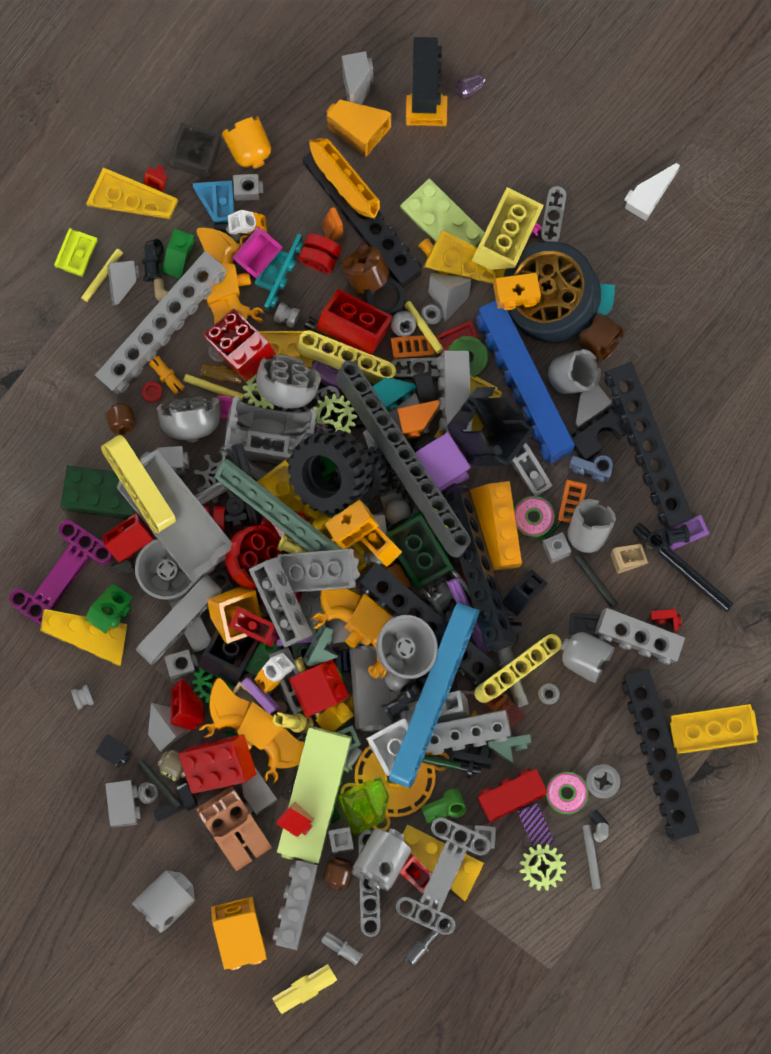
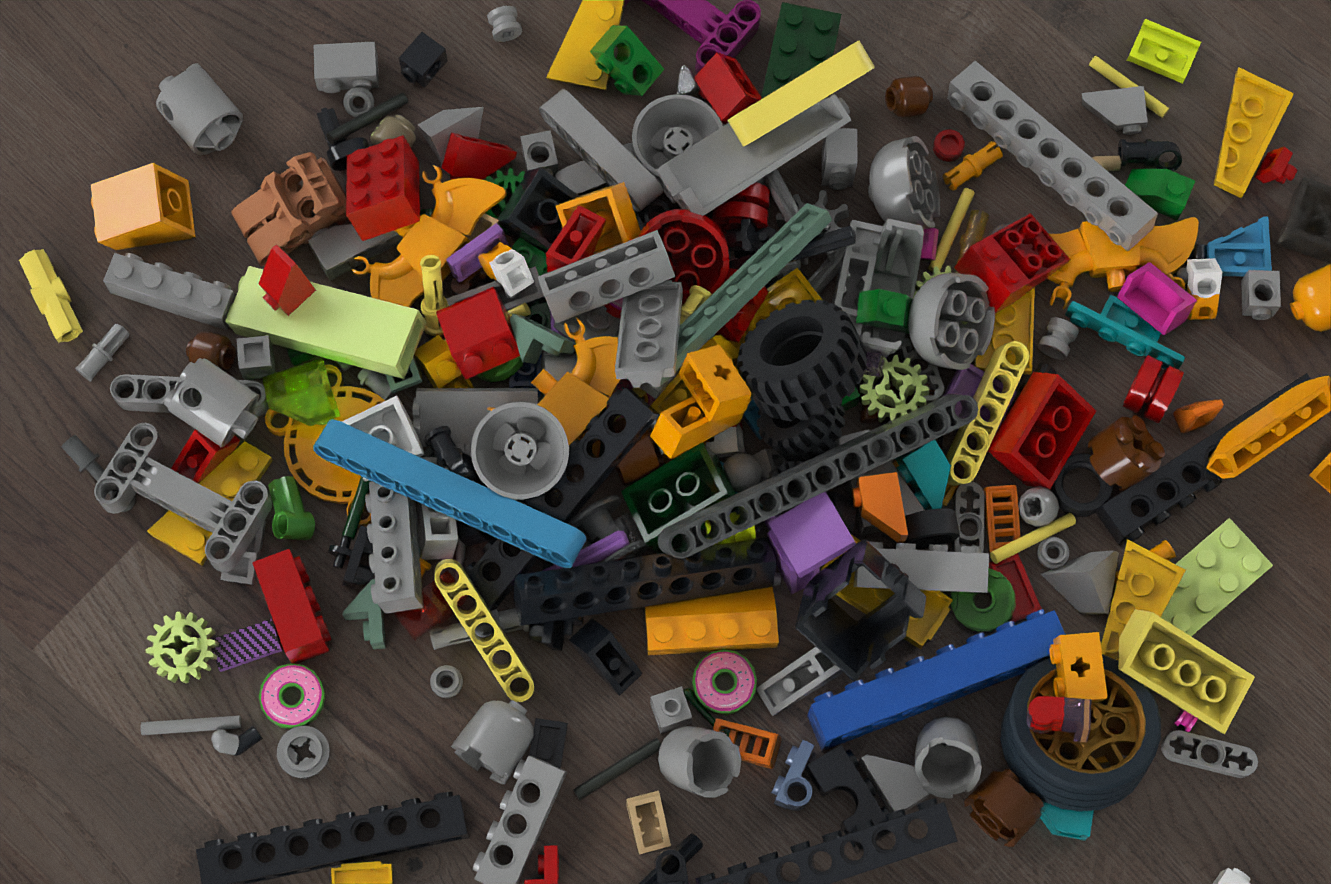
camera: 90 degrees right, 5 degrees down
none -> green slope [856,289,913,334]
none -> leg [1026,696,1091,742]

